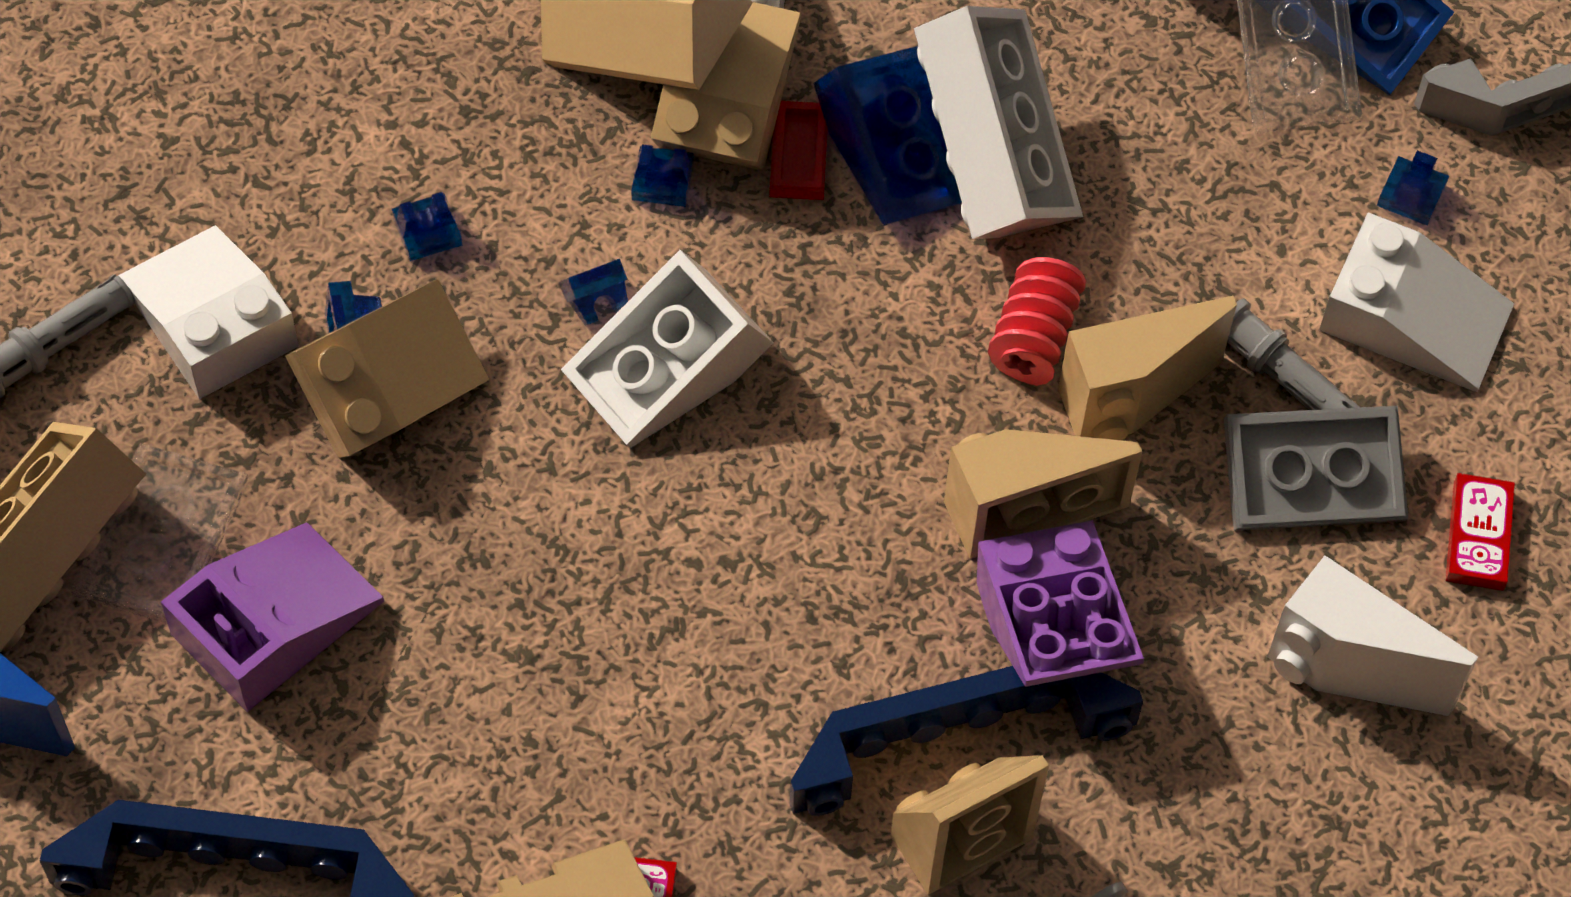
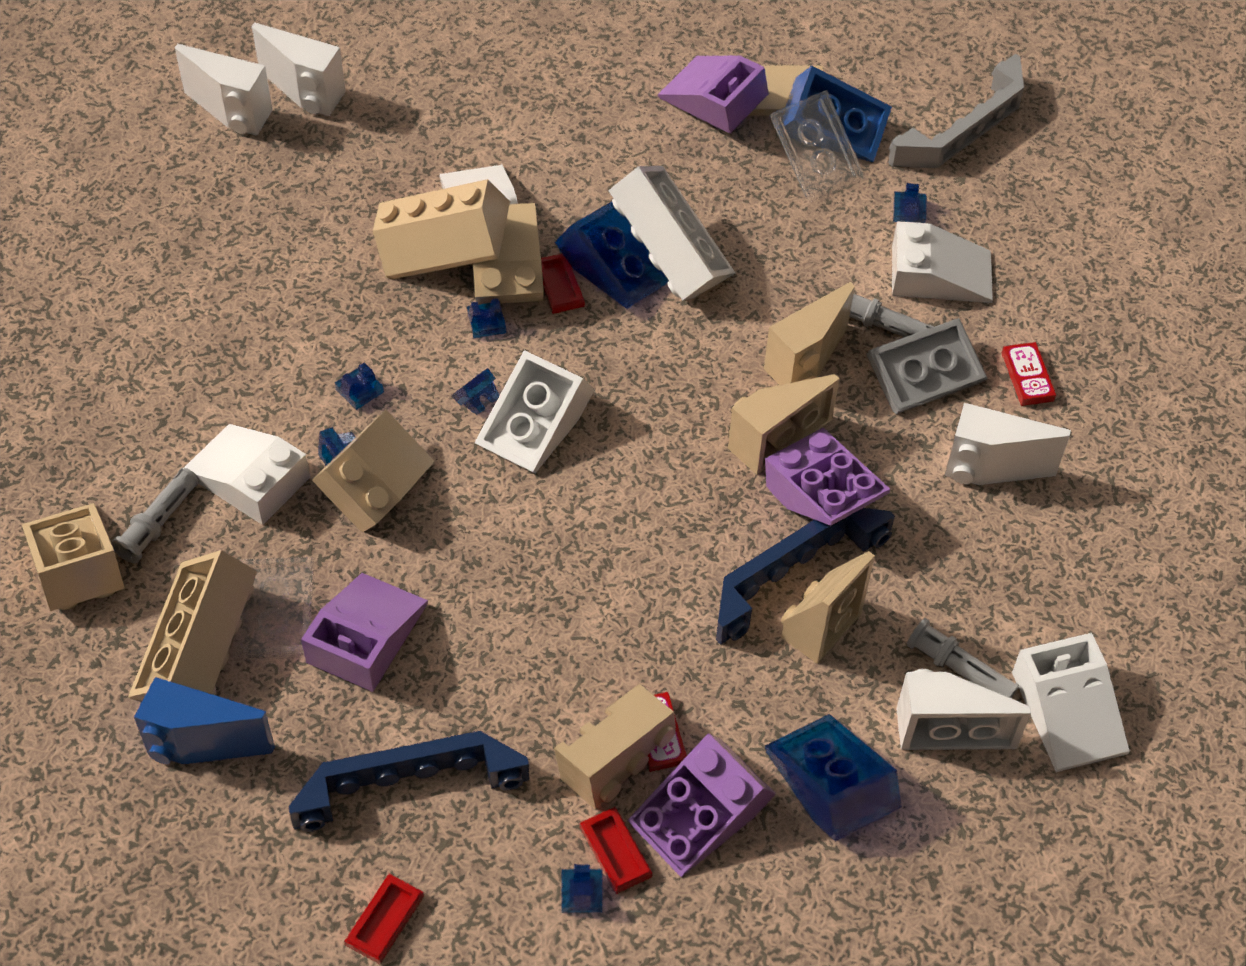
camera: 20 degrees left, 5 degrees down
coral piece [988,257,1086,386] -> none

